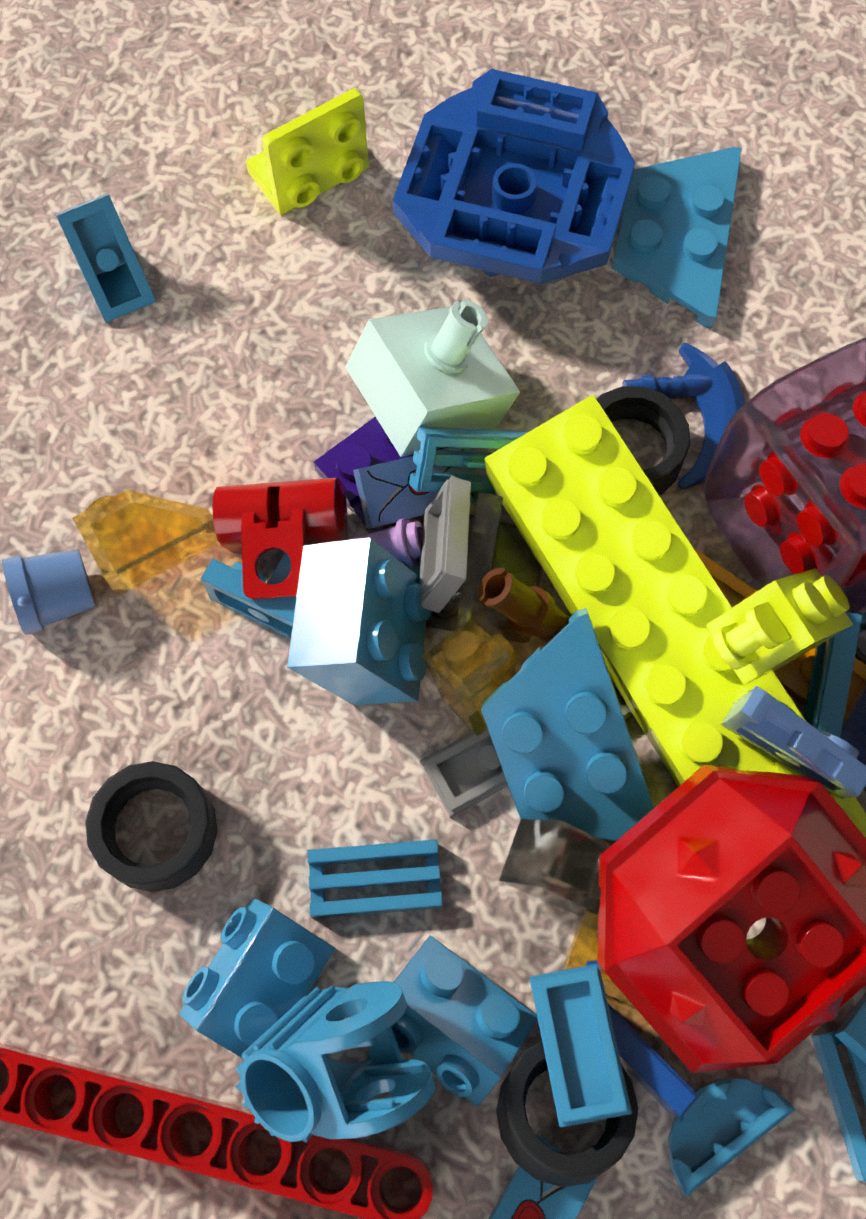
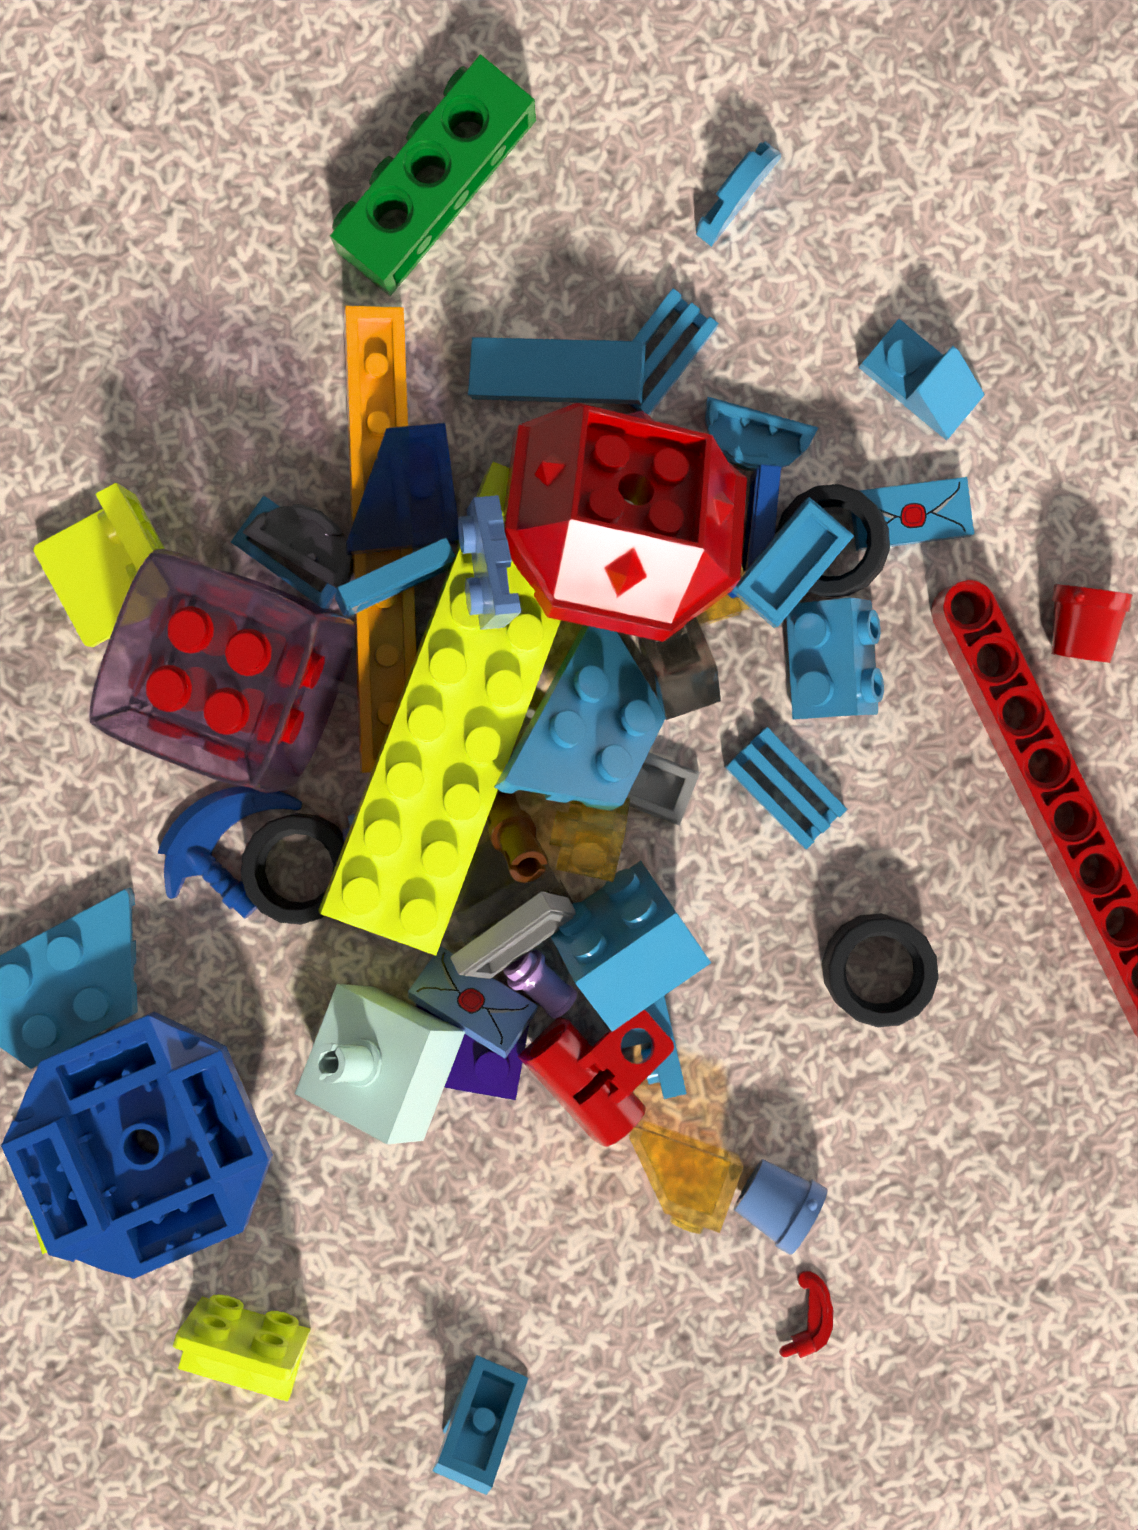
camera: 120 degrees left, 20 degrees up
dark azure bracket [179,898,335,1058] -> none
dark azure piece [235,981,435,1143] -> none
dark azure tile [409,427,528,493] -> none
neon yellow brick [706,568,853,685] -> none

